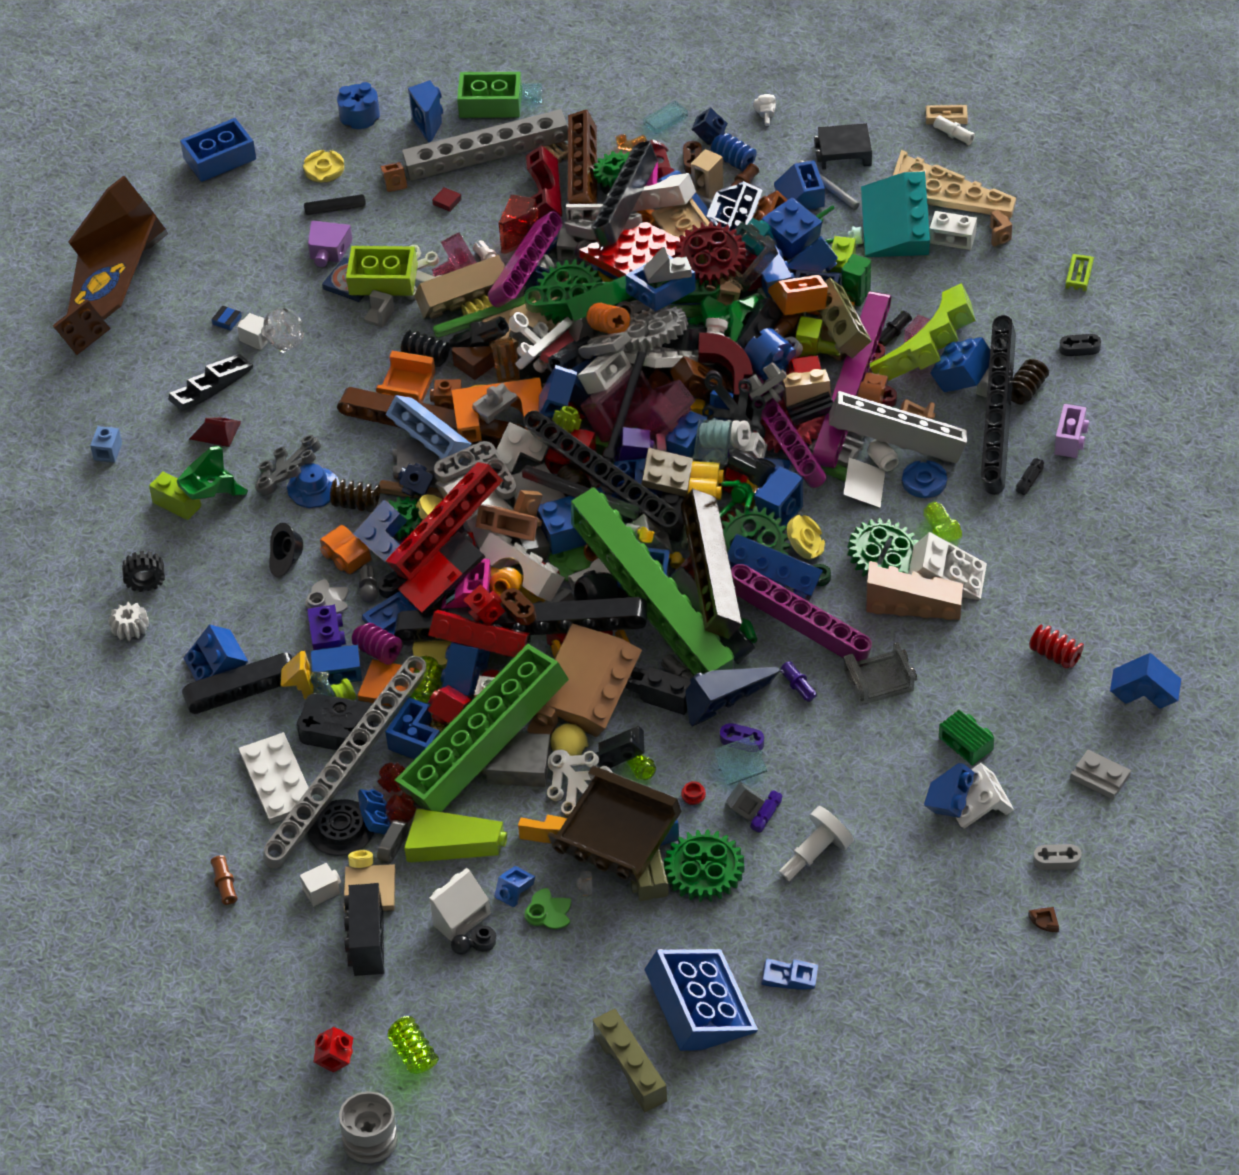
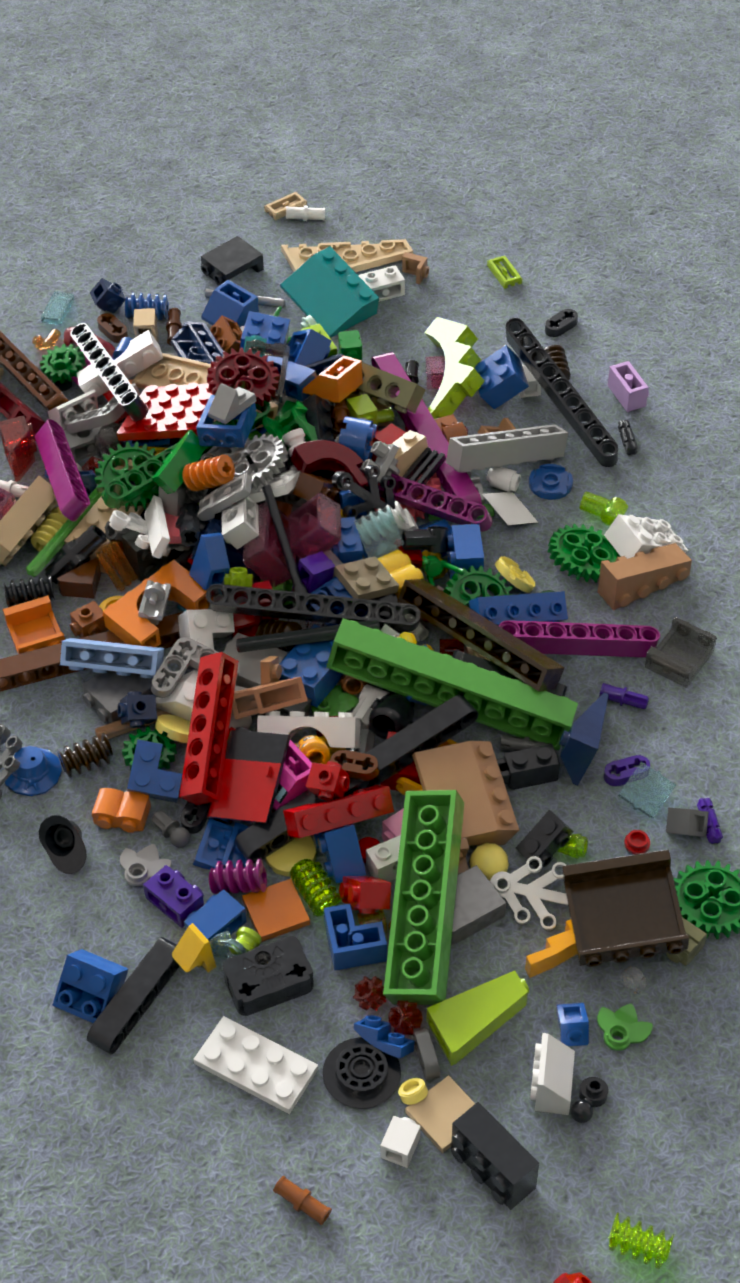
camera: 40 degrees left, 0 degrees up
light grey beam [263,656,426,868] -> none
white piece [753,94,776,126] -> none

